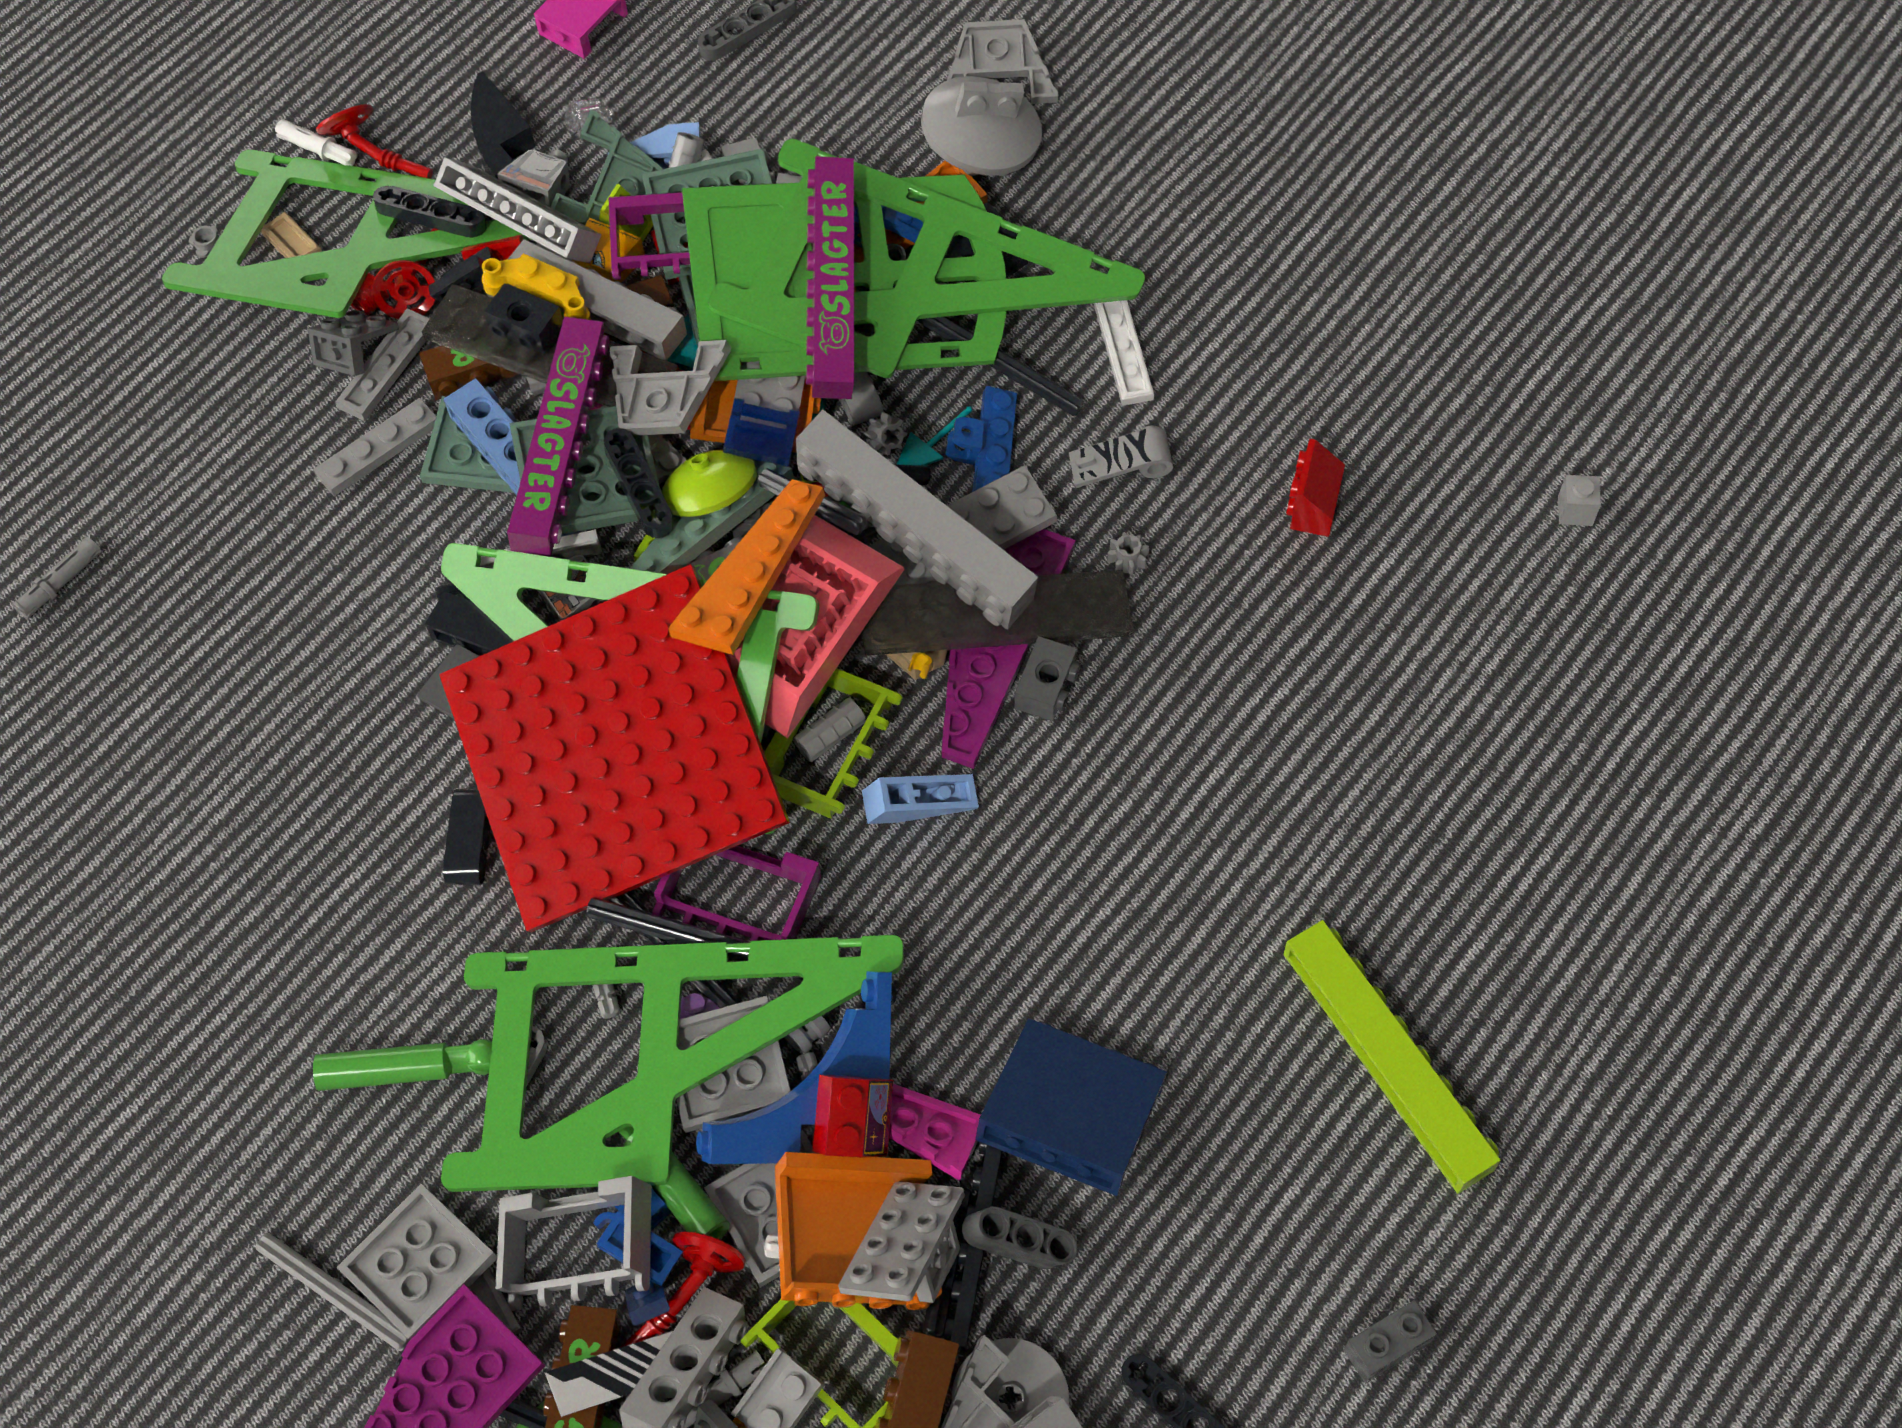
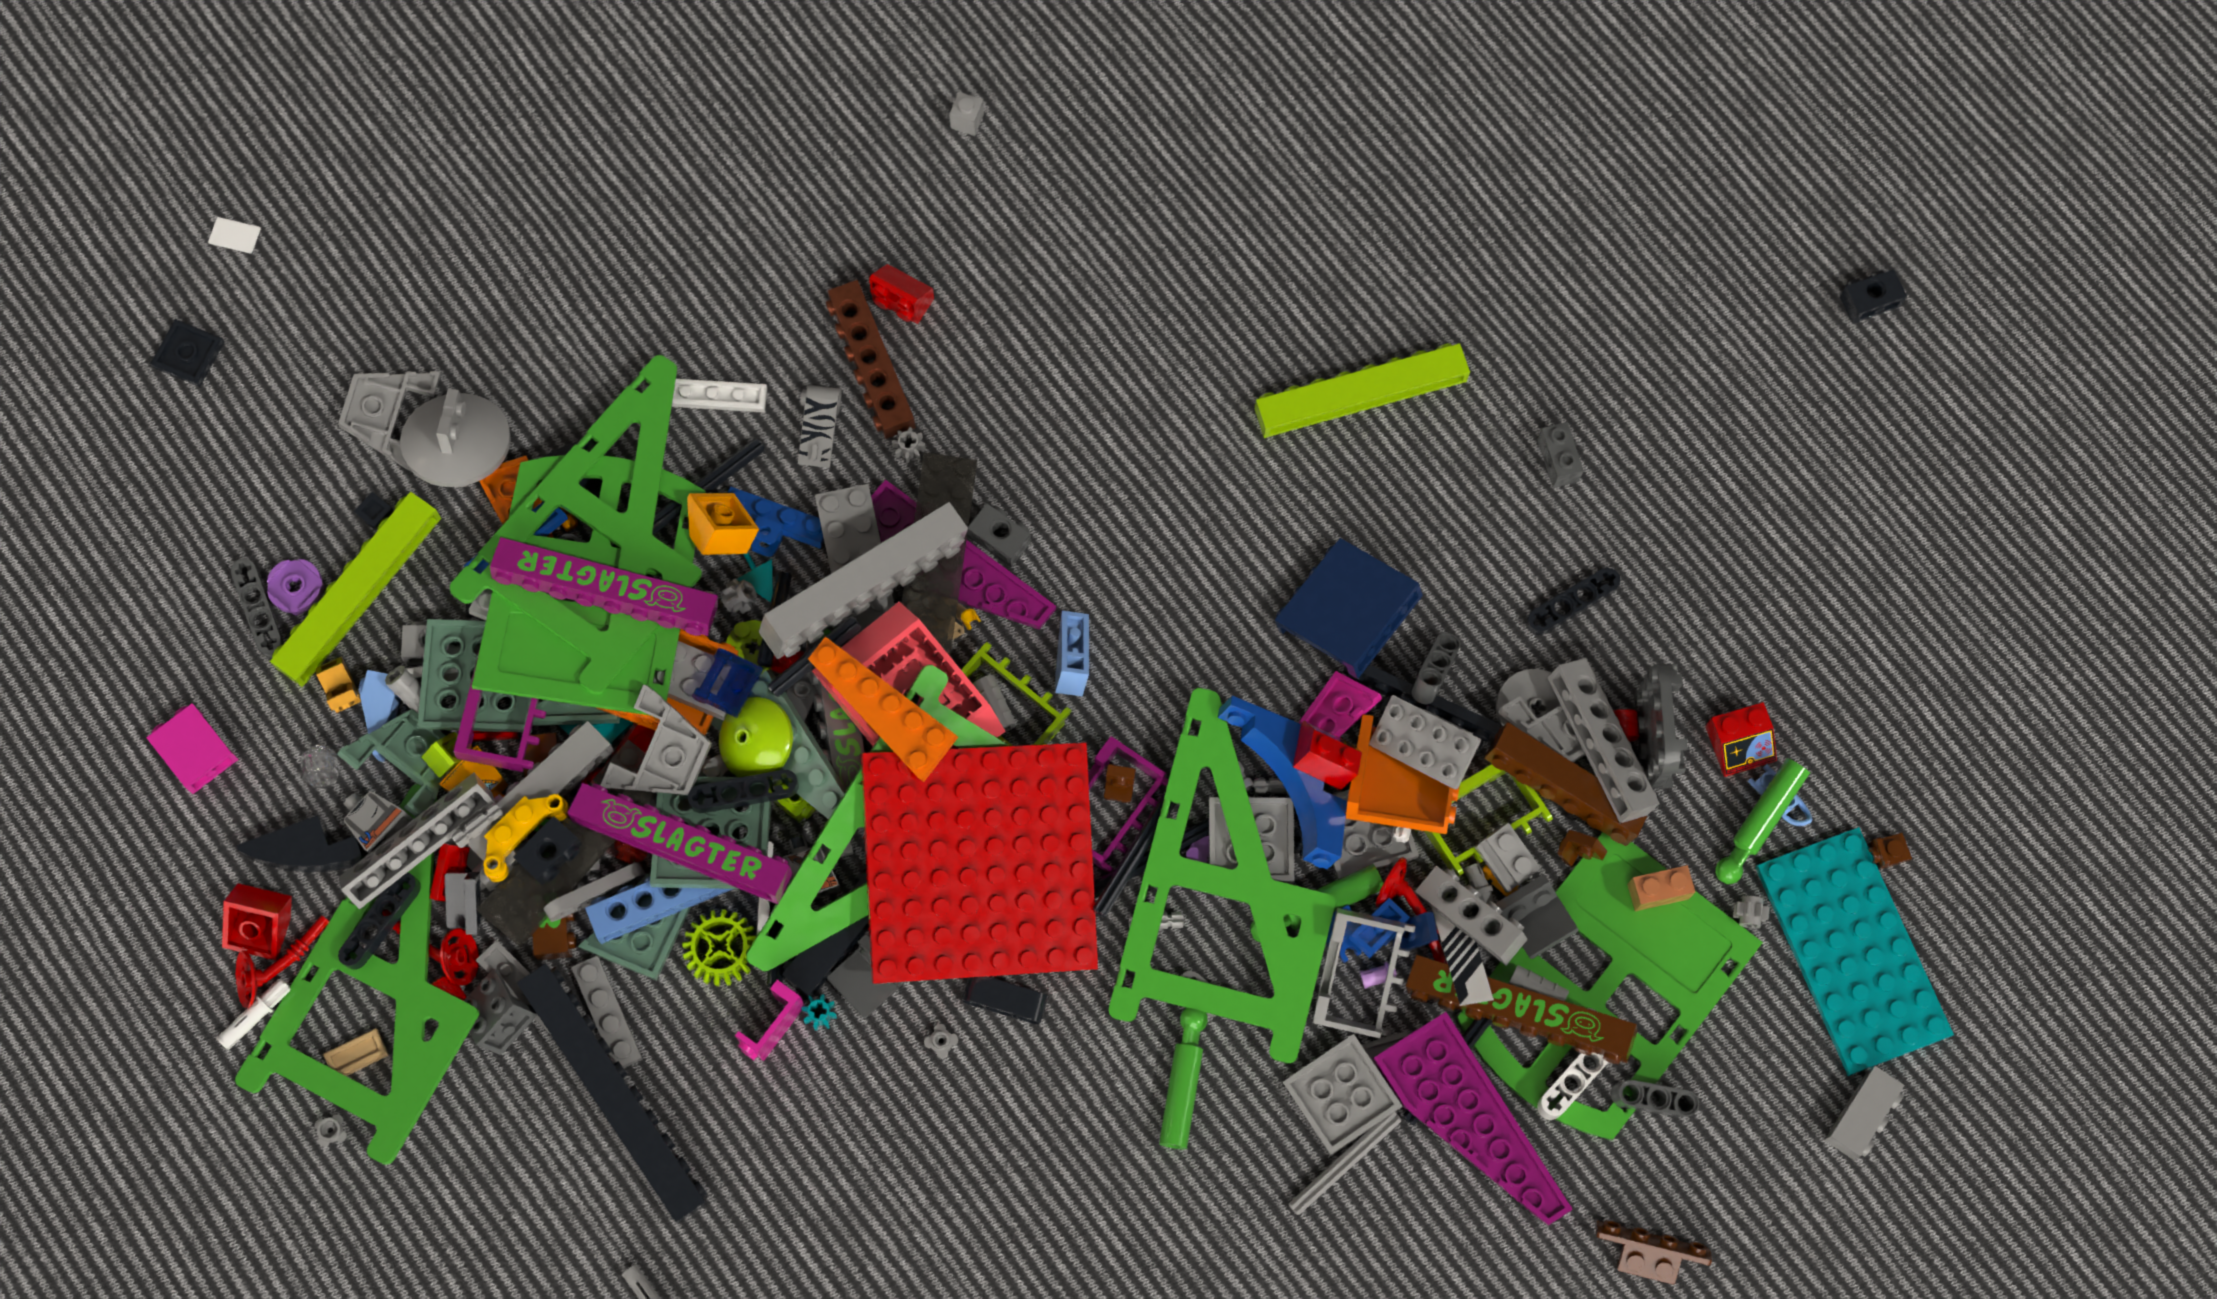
camera: 80 degrees left, 10 degrees up
none -> red slope [222,883,292,960]
none -> medium lavender plate [267,559,325,615]
none -> lime brick [270,491,441,687]
none -> pearl gold brick [316,656,361,713]
none -> black plate [354,492,394,531]
none -> light grey axle [451,803,504,848]
none -> black brick [517,963,708,1224]
none -> light grey beam [544,862,646,922]
none -> lime gear [682,909,756,986]
none -> light orange slope [687,493,759,555]
none -> dark pink panel [735,980,805,1061]
none -> teal gear [801,994,837,1031]
none -> copper brick [825,280,916,439]
none -> light grey plate [924,1024,958,1058]
none -> reddish brown bracket [1104,764,1136,803]
none -> lavender pin [1360,962,1397,989]

